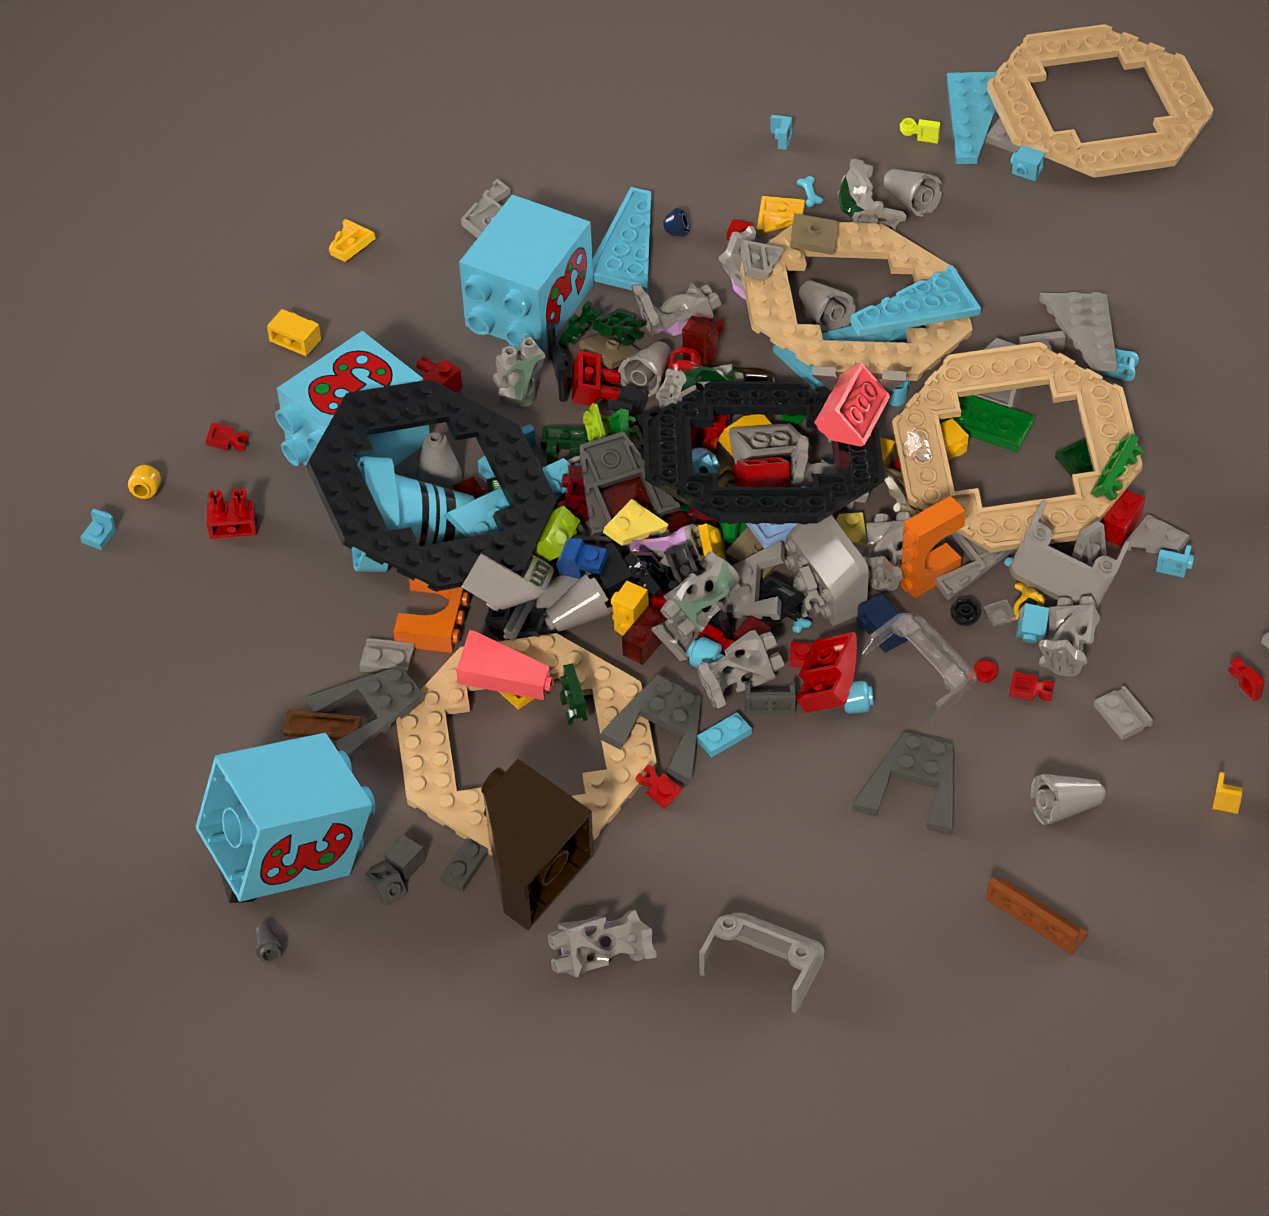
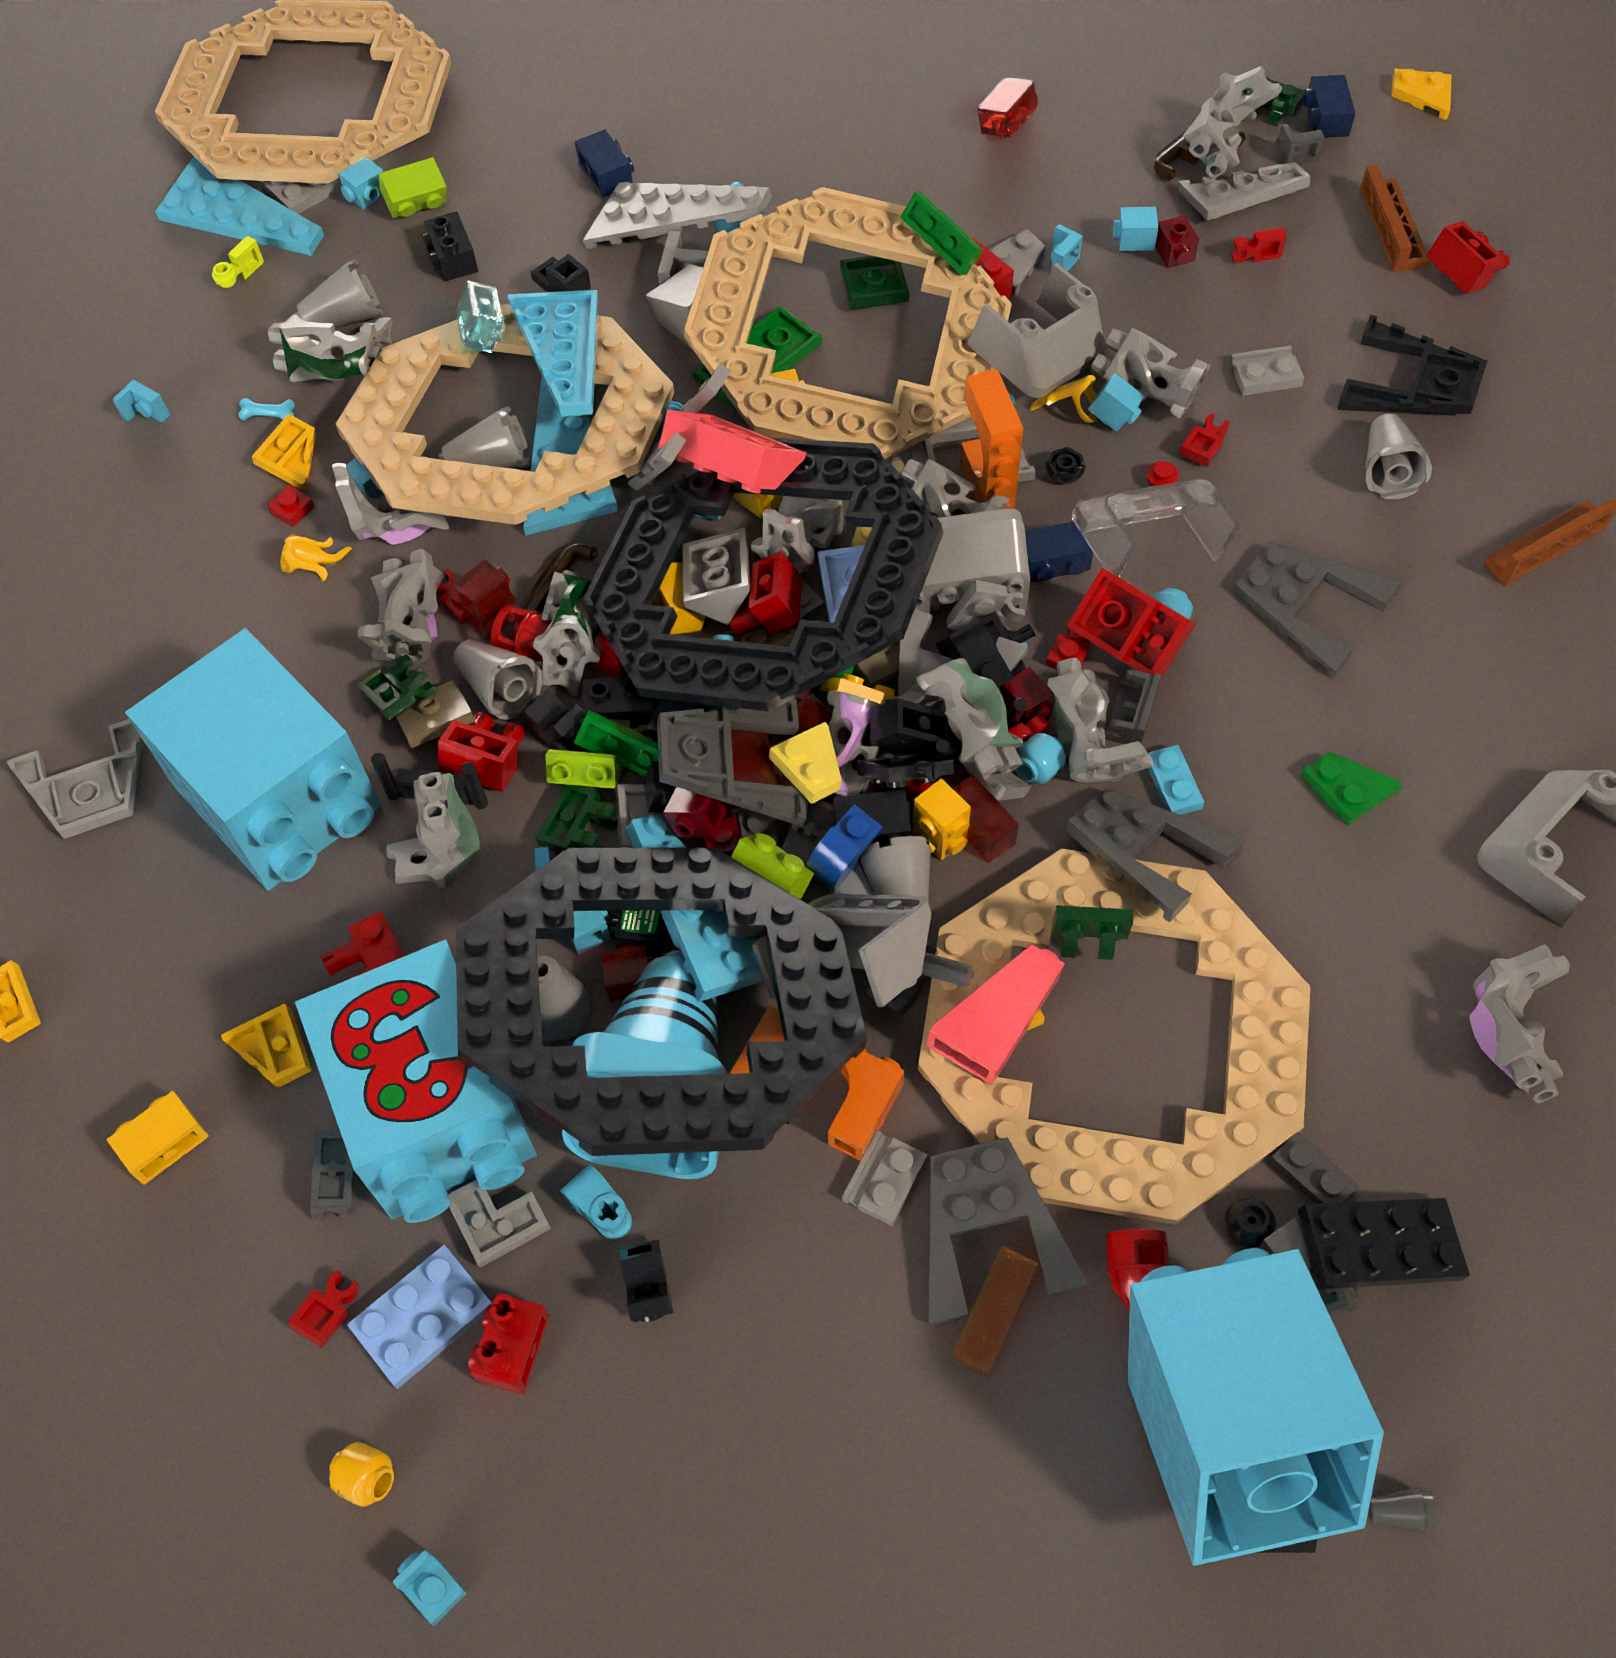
camera: 70 degrees left, 10 degrees up
dark brown slope [481,759,593,930] -> none
dark green plate [558,300,602,349] -> none
medium azure wing [592,187,651,294] -> none
red plate [635,764,683,810] -> none
dark blue cone [663,208,690,237] -> none
light grey wing [740,240,784,280] -> none
dark tan plate [790,213,837,255] -> none
clear tile [902,429,932,461] -> none
clear plate [983,599,1016,630] -> none
light grey wing [1072,520,1106,567] -> none
yellow panel [1212,772,1243,814] -> none
none -> yellow piece [280,534,352,582]
none -> light blue plate [347,1245,493,1389]
none -> lime brick [379,157,447,218]
none -> black brick [422,211,479,282]
none -> light grey plate [448,1179,551,1268]
none -> clear light blue brick [456,280,504,353]
none -> black brick [530,254,591,292]
none -> medium azure piece [560,1164,632,1240]
none -> dark blue brick [575,129,634,198]
none -> black brick [620,1240,673,1322]
none -> black brick [947,615,1014,688]
none -> red helmet [1106,1229,1169,1311]
none -> medium azure brick [1113,207,1158,251]
none -> dark red brick [1155,215,1199,268]
none -> black plate [1225,1197,1276,1248]
none -> black plate [1298,1198,1470,1289]
none -> green wing [1301,752,1402,826]
none -> black wing [1338,314,1487,414]

